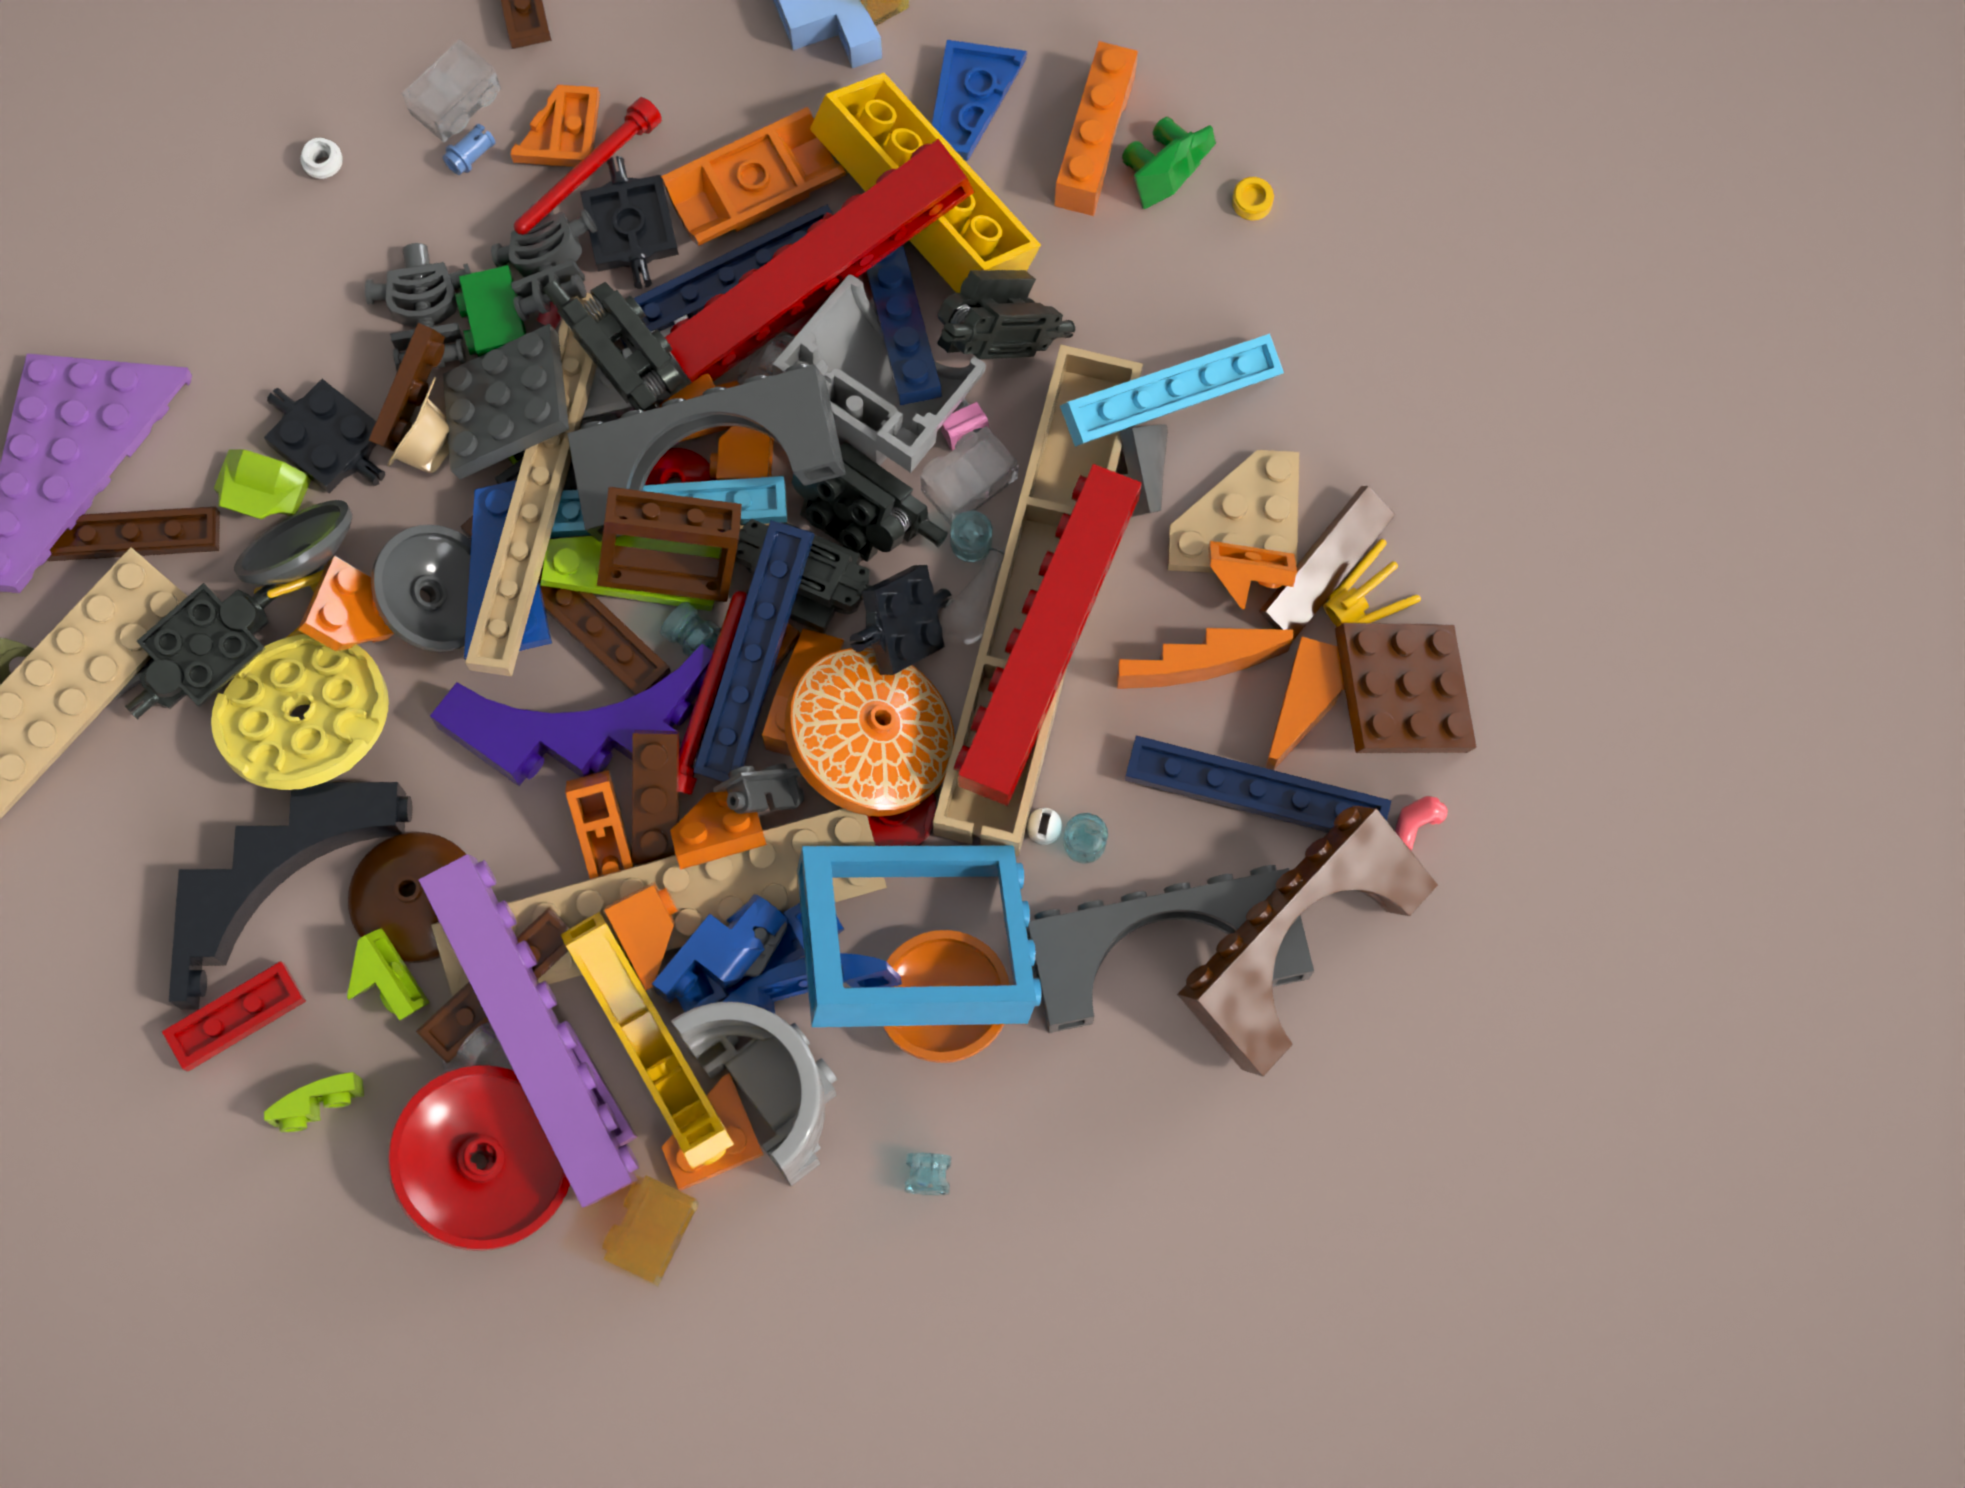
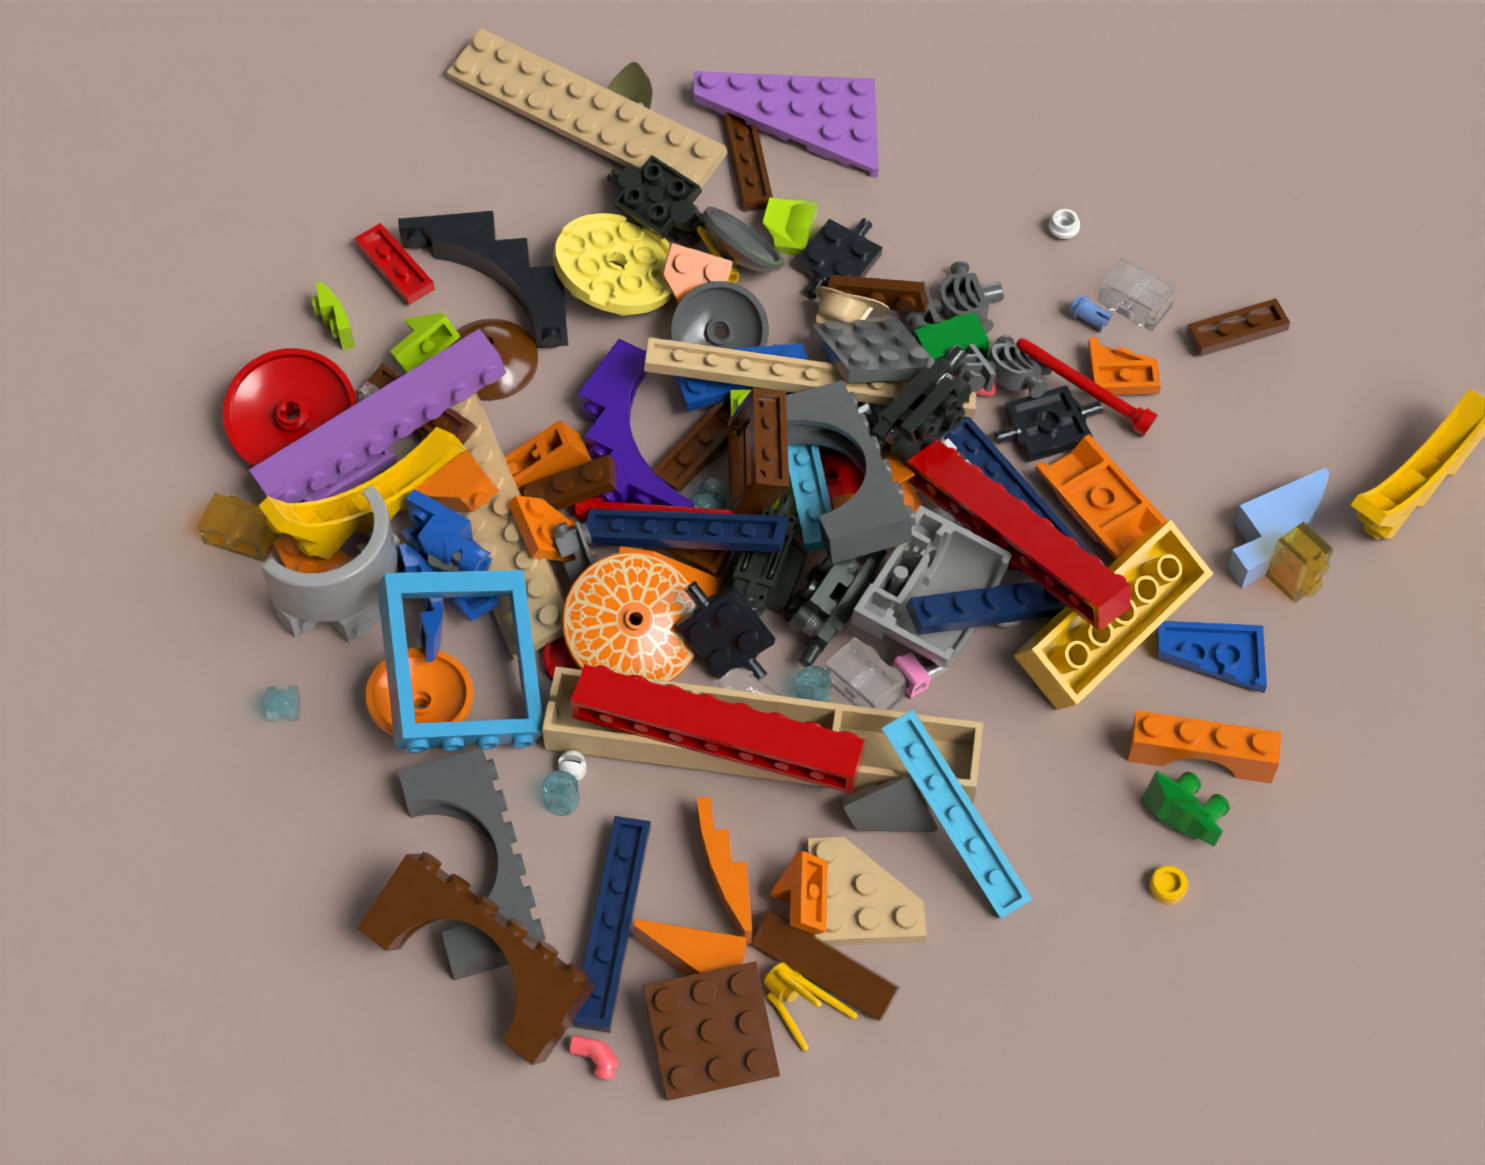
camera: 85 degrees right, 15 degrees down
pearl dark grey piece [937,270,1076,359] -> none

